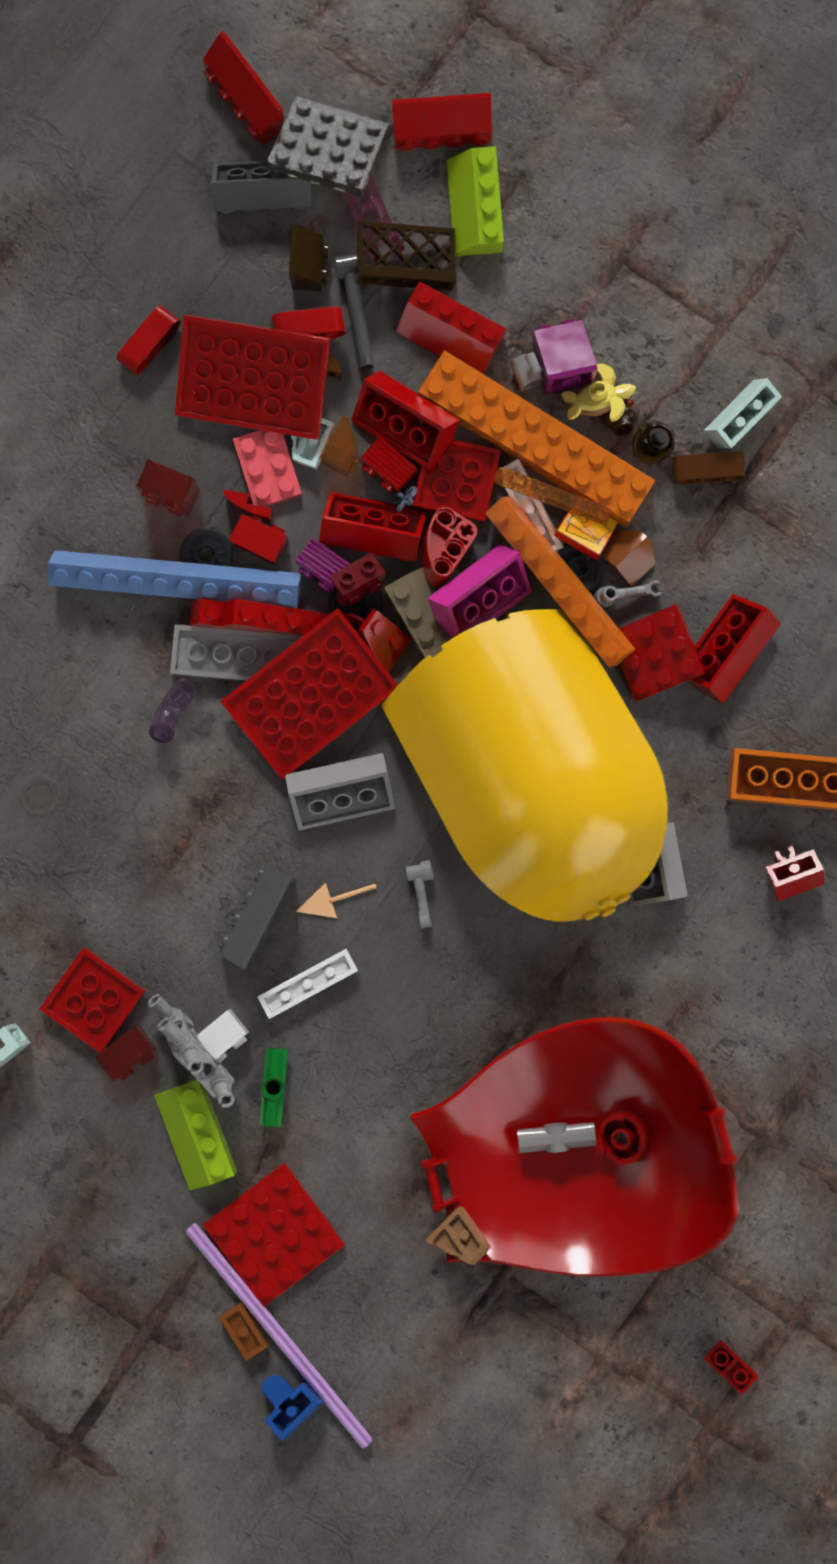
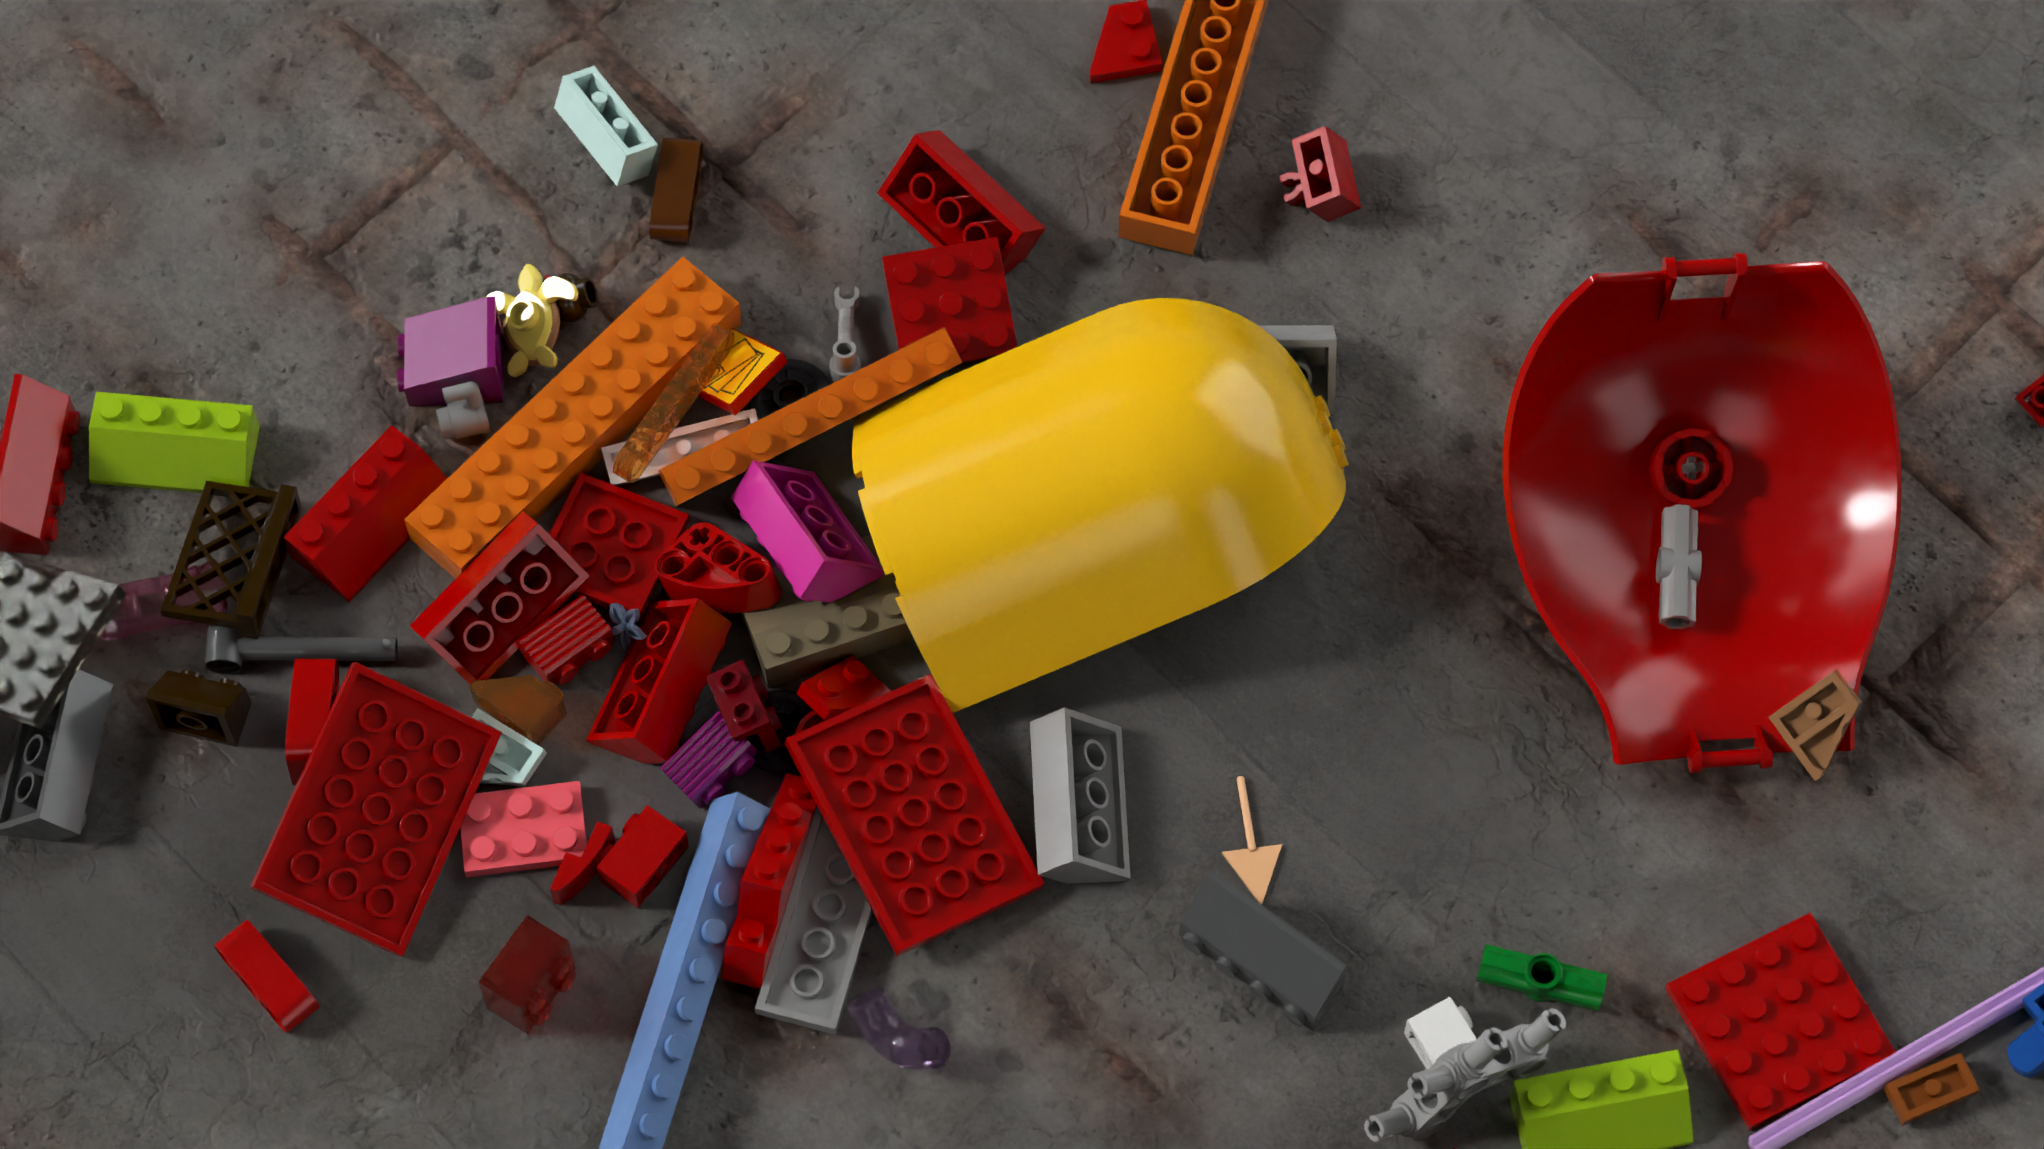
camera: 80 degrees left, 20 degrees down
black wheel [180,528,233,567] -> none
white plate [258,948,358,1019] -> none
light grey brick [406,860,434,928] -> none
dark orange slope [601,529,655,587] -> none
dark brown hair [632,420,675,464] -> none

